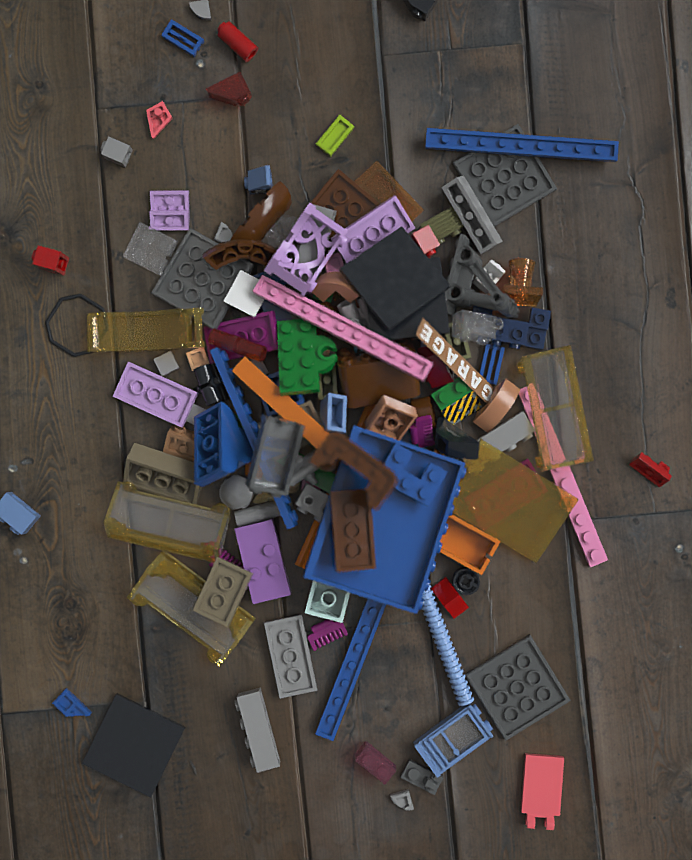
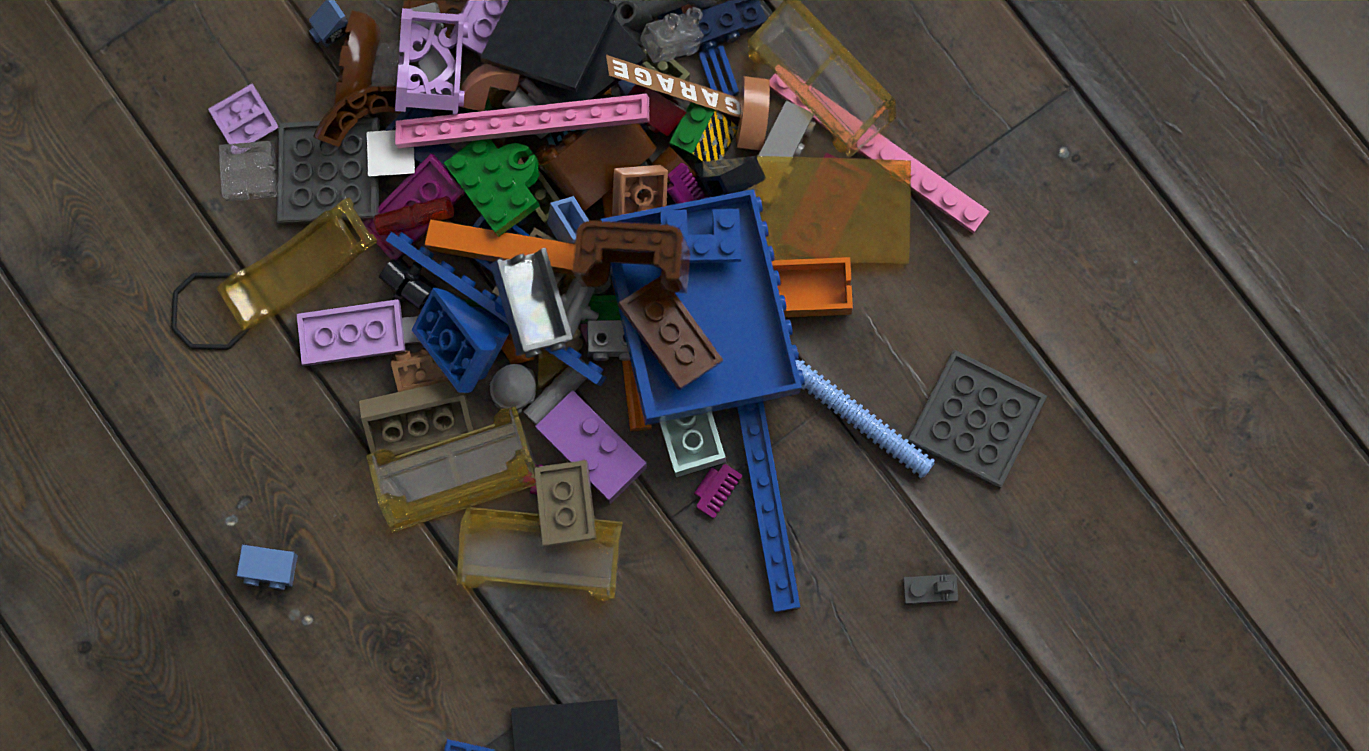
camera: 25 degrees left, 10 degrees down
red brick [32,245,69,276] -> none
light grey brick [100,136,133,168] -> none
coral piece [146,101,173,139] -> none
light grey tile [153,351,180,377] -> none
light nougat tile [186,346,210,371] -> none
light grey tile [214,222,233,243] -> none
light grey brick [235,687,281,773] -> none
light grey plate [264,614,318,698] -> none
bright pink tile [324,253,344,273] -> none
clear pink brick [355,741,396,785] -> none
light grey tile [390,789,414,810] -> none
medium blue door [413,703,494,778] -> none
red slope [431,577,469,619] -> none
black wheel [452,567,480,595] -> none
coral tile [521,753,564,830] -> none
red hinge [629,452,672,488] -> none

